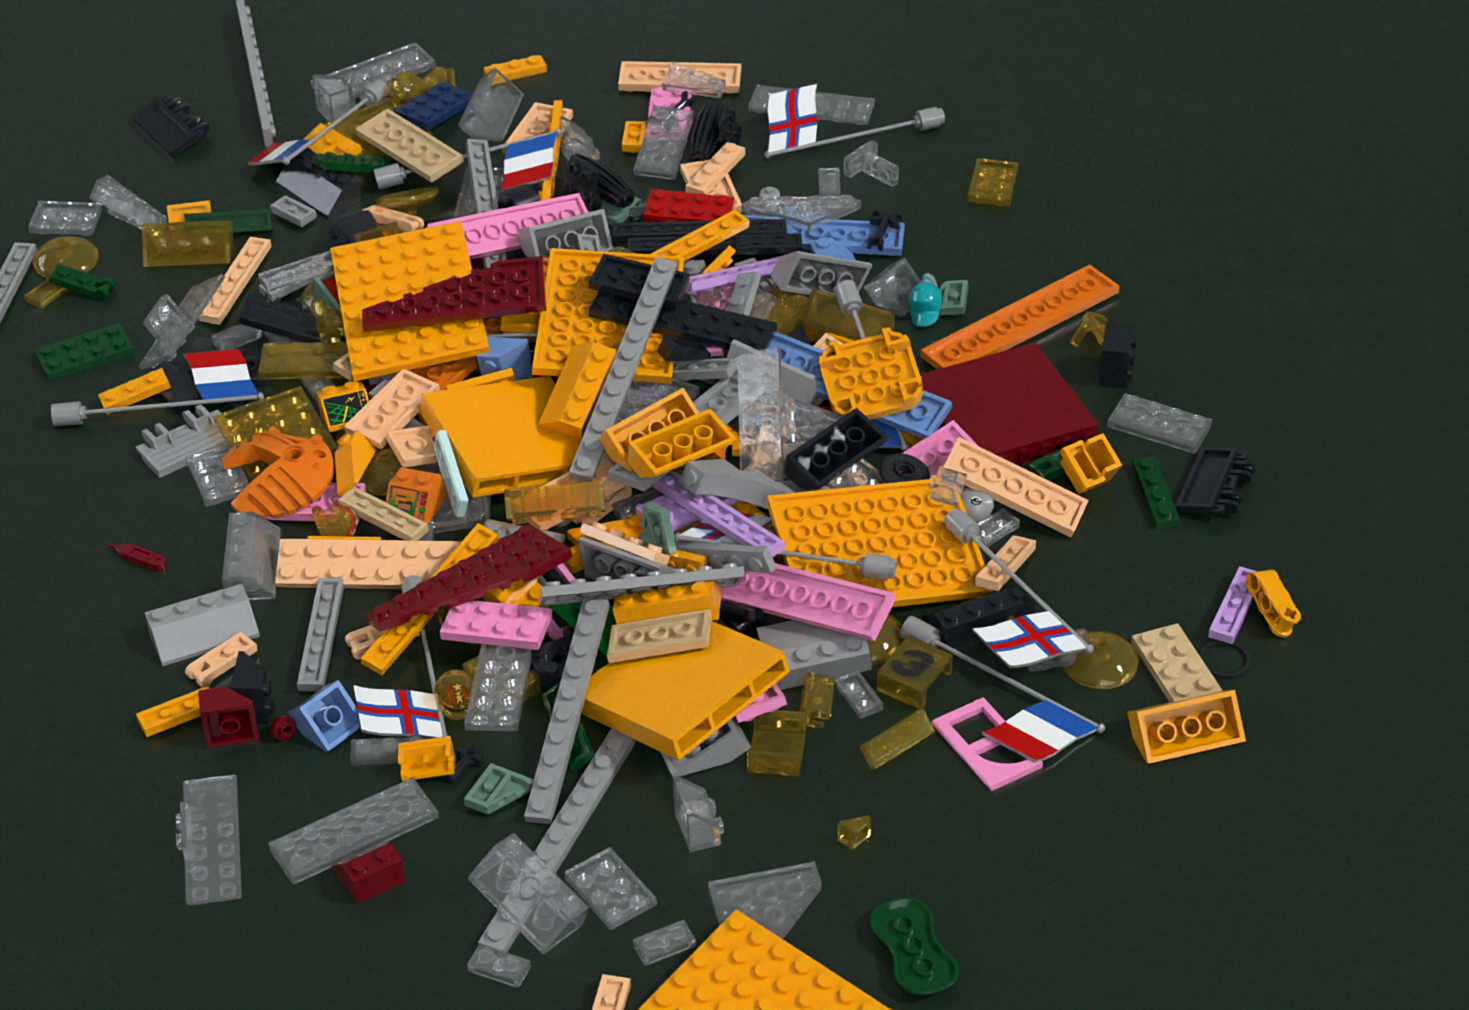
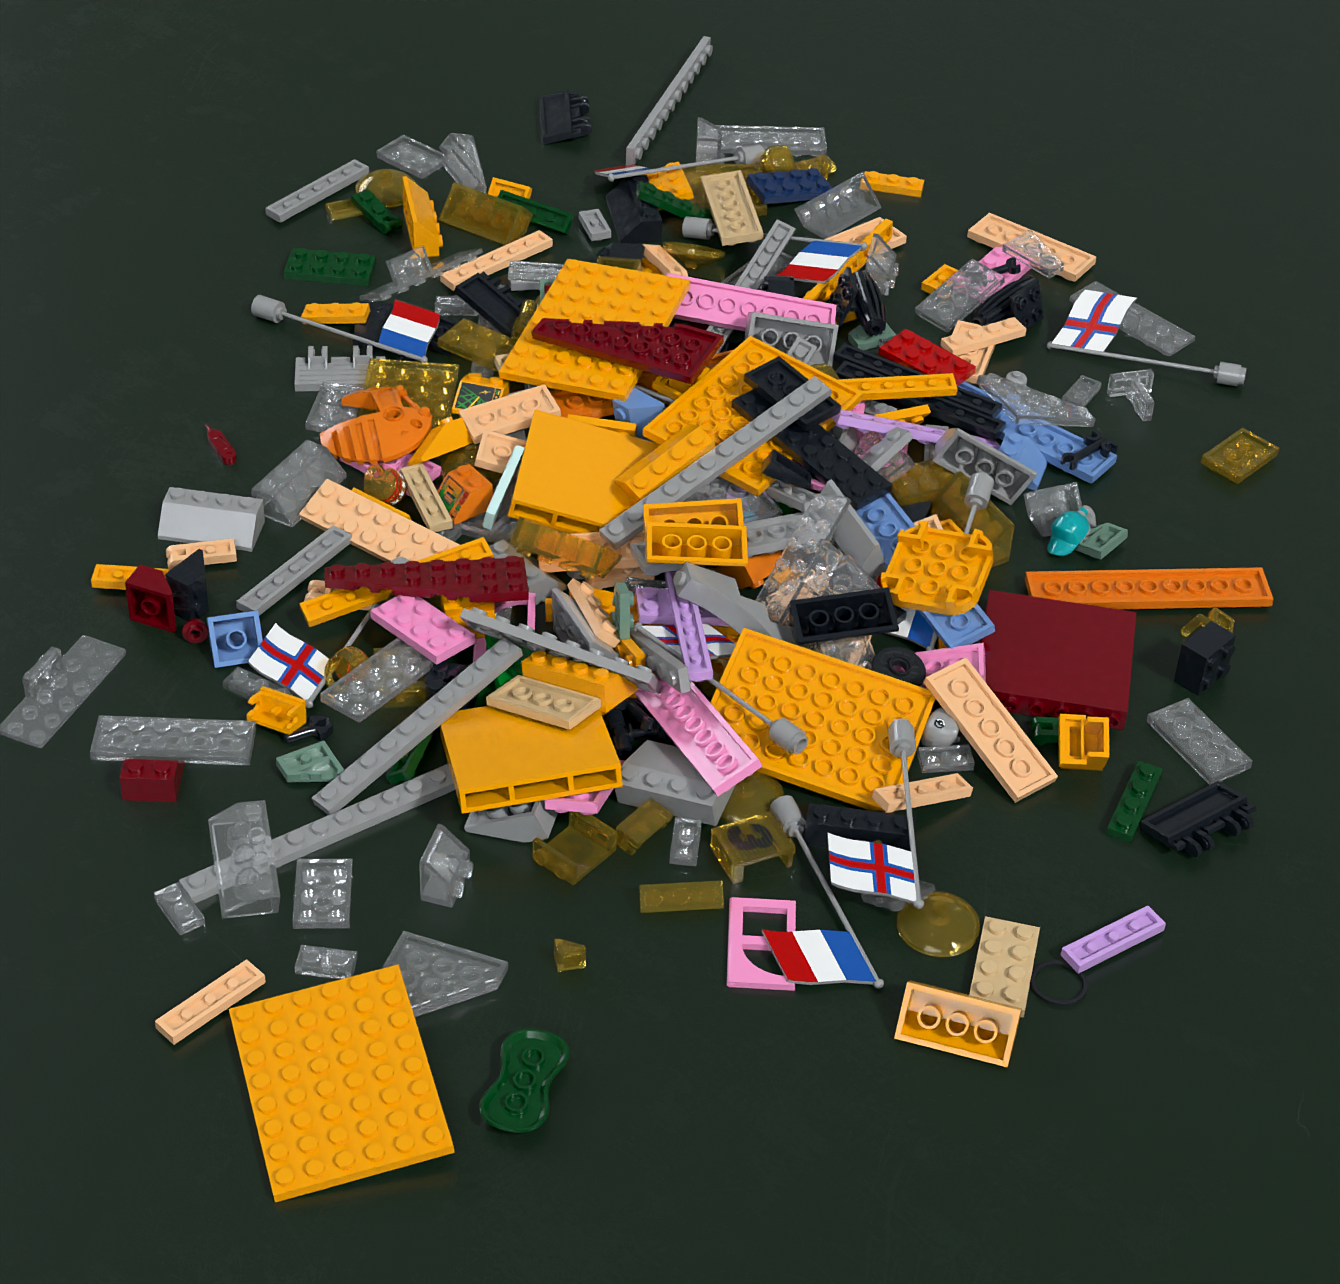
camera: 30 degrees right, 0 degrees up
clear brick [928,466,968,507] -> none
light orange piece [1246,569,1301,638] -> none
none -> light orange slope [402,176,443,258]

